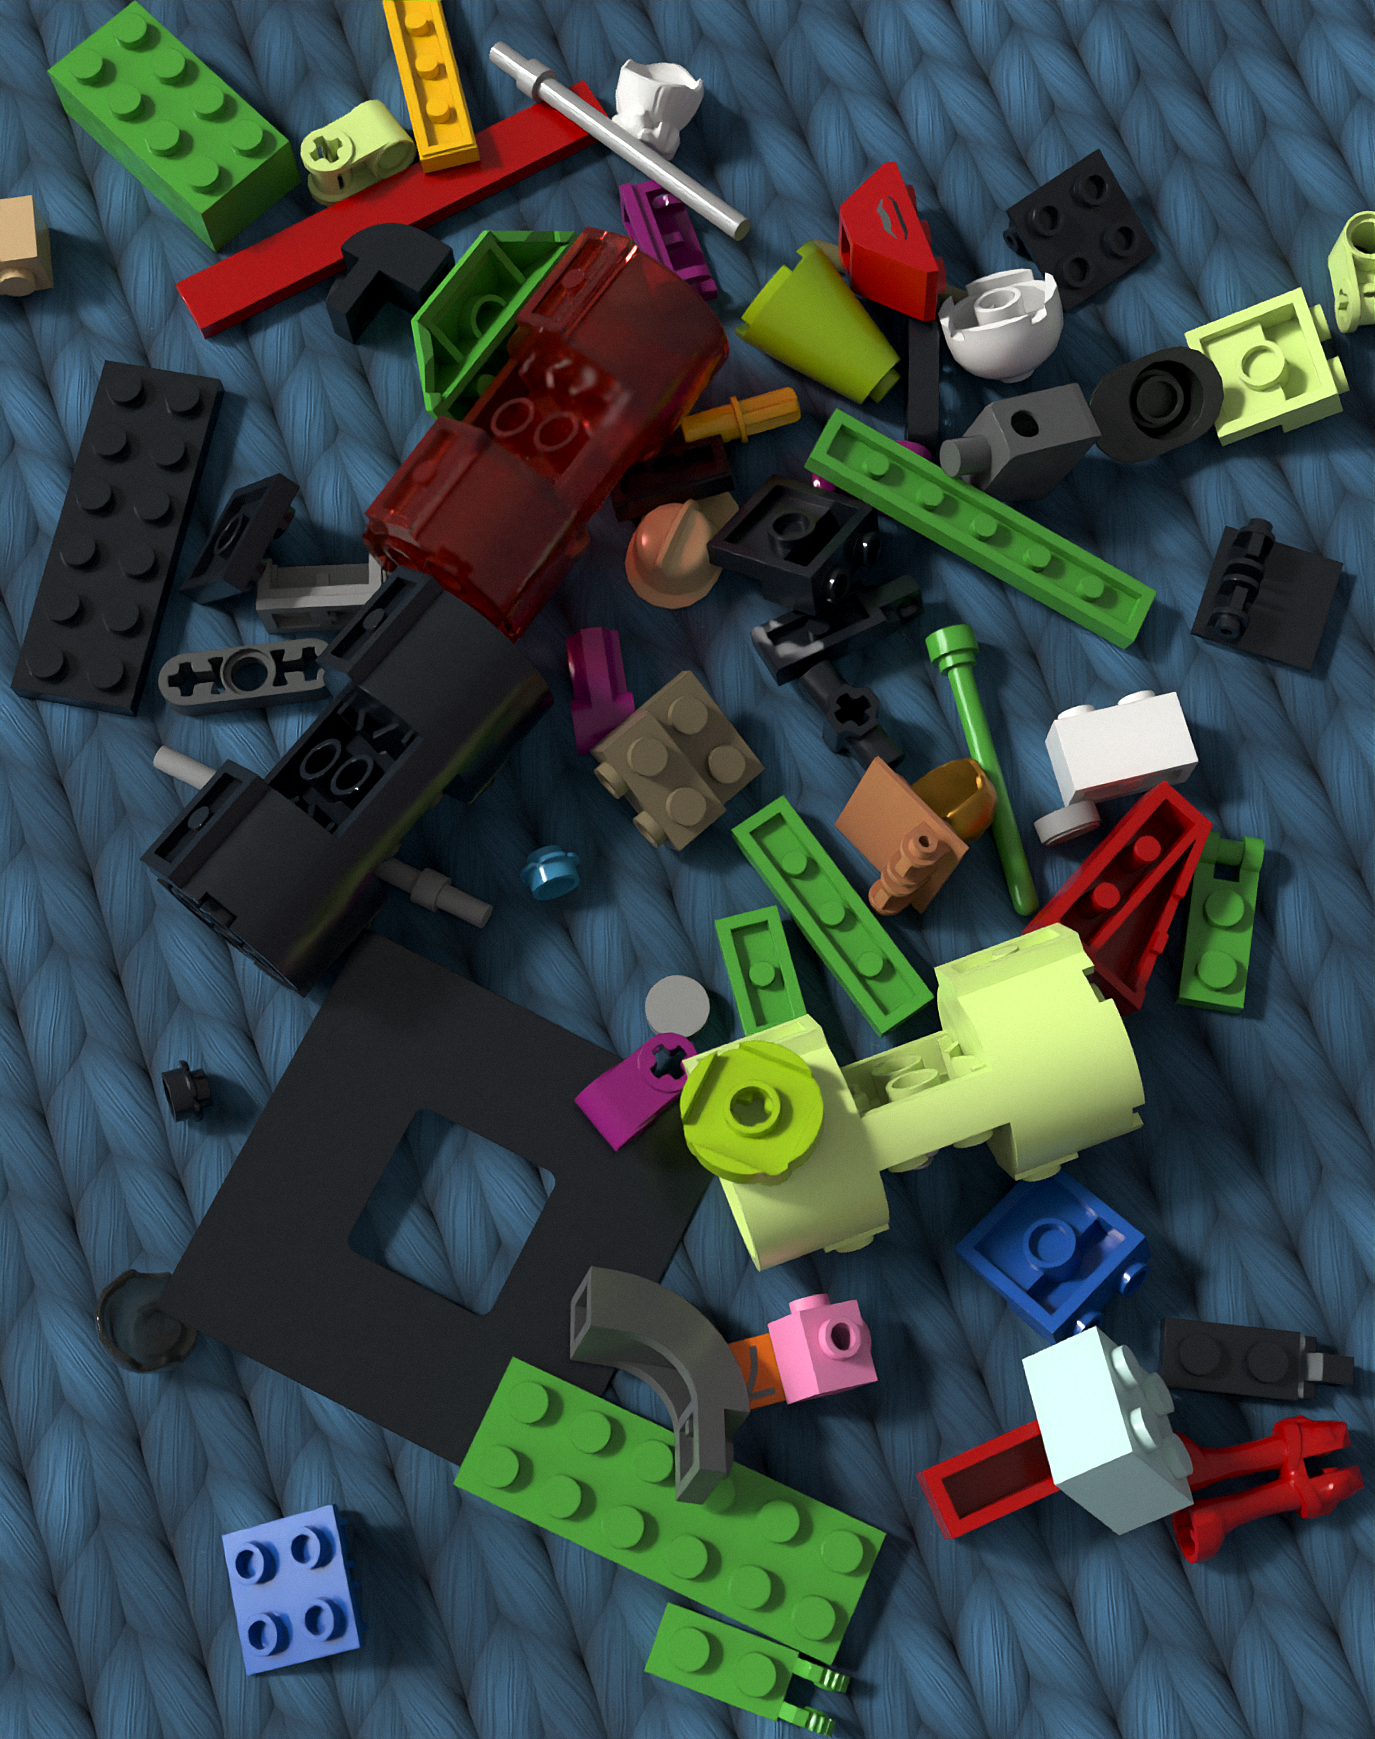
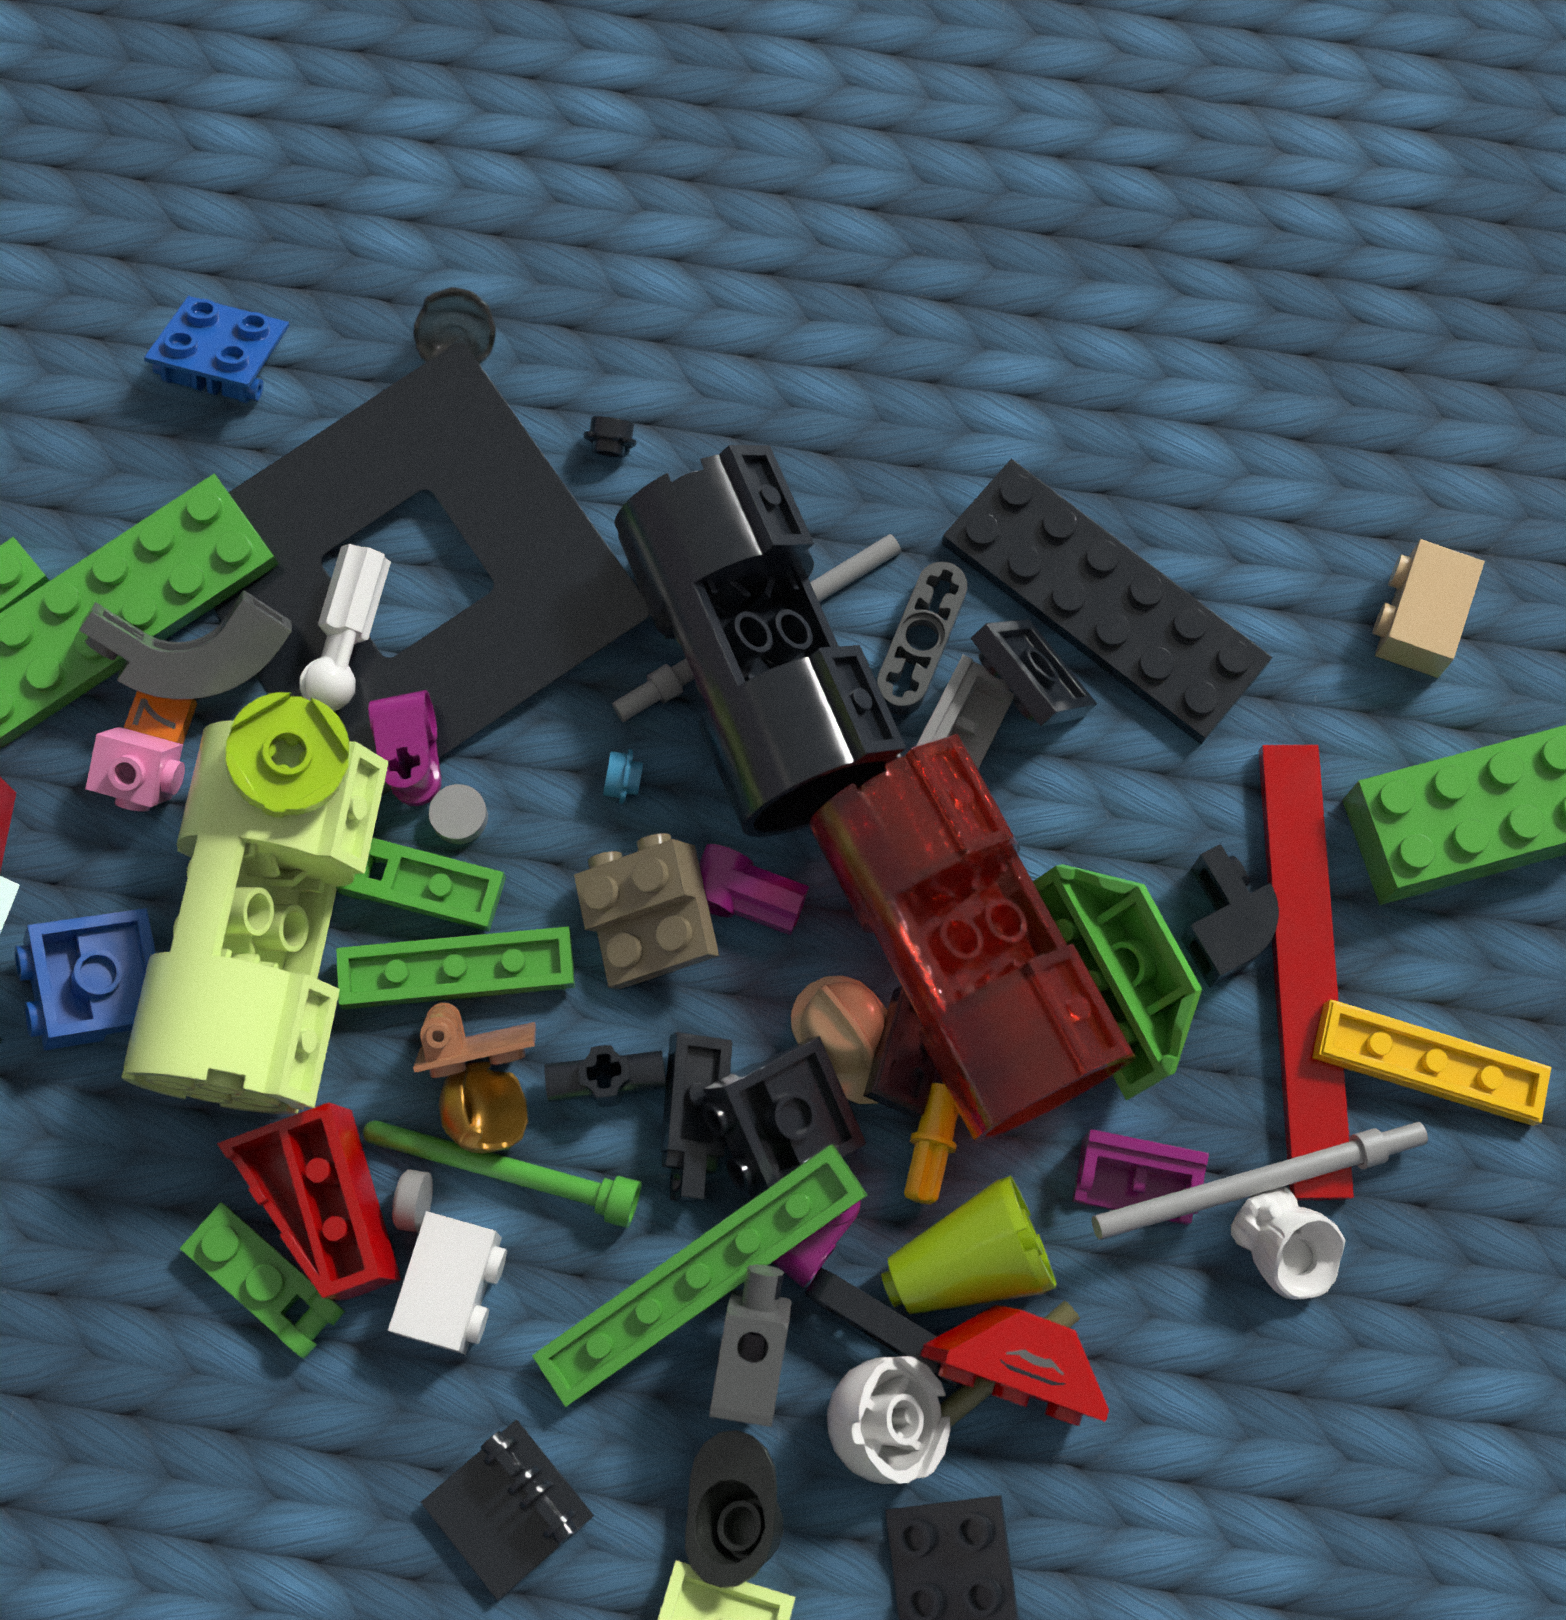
camera: 115 degrees right, 0 degrees up
yellowish green piece [300,100,417,207] -> none
none -> white piece [299,544,391,711]

